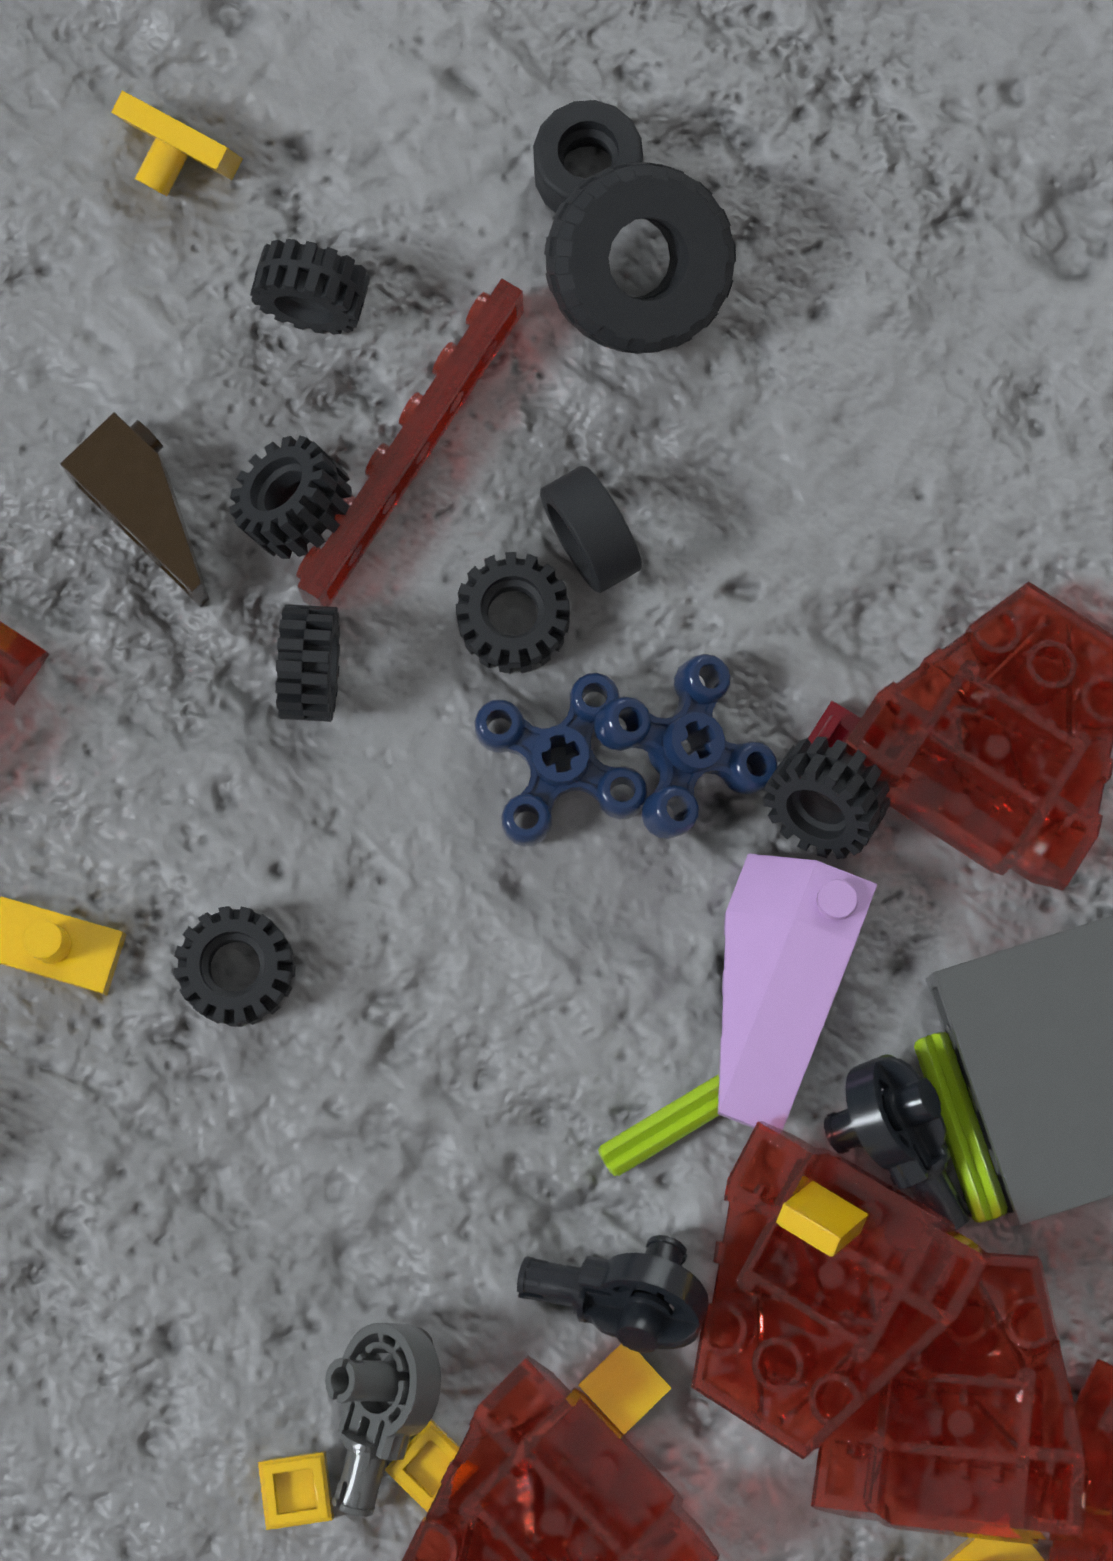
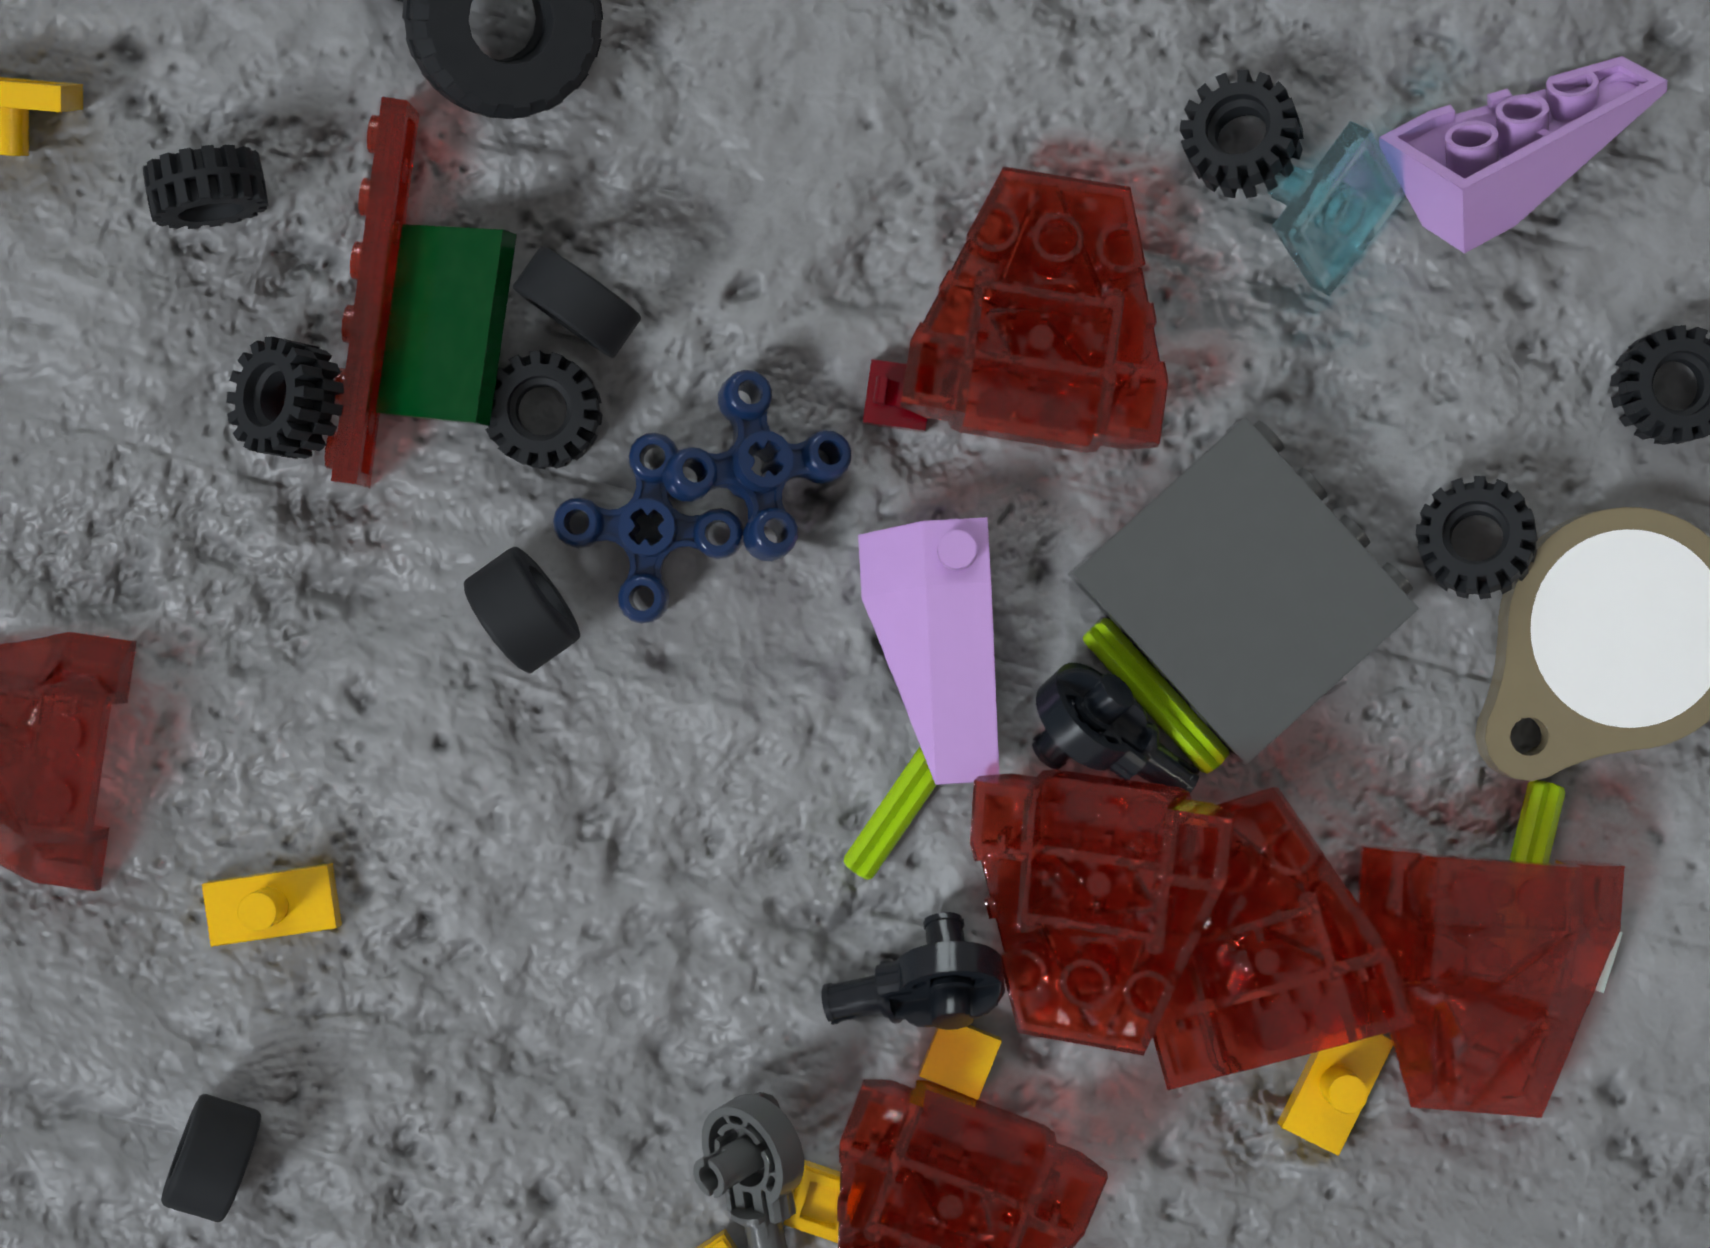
camera: 25 degrees left, 10 degrees up
dark brown slope [60,412,210,607] -> none
black tyre [174,906,296,1027] -> none
black tyre [275,604,340,722] -> none
black tyre [763,737,891,859] -> none
yellow tile [776,1180,868,1257] -> none
none -> dark green tile [375,224,517,426]
none -> black tyre [463,547,580,673]

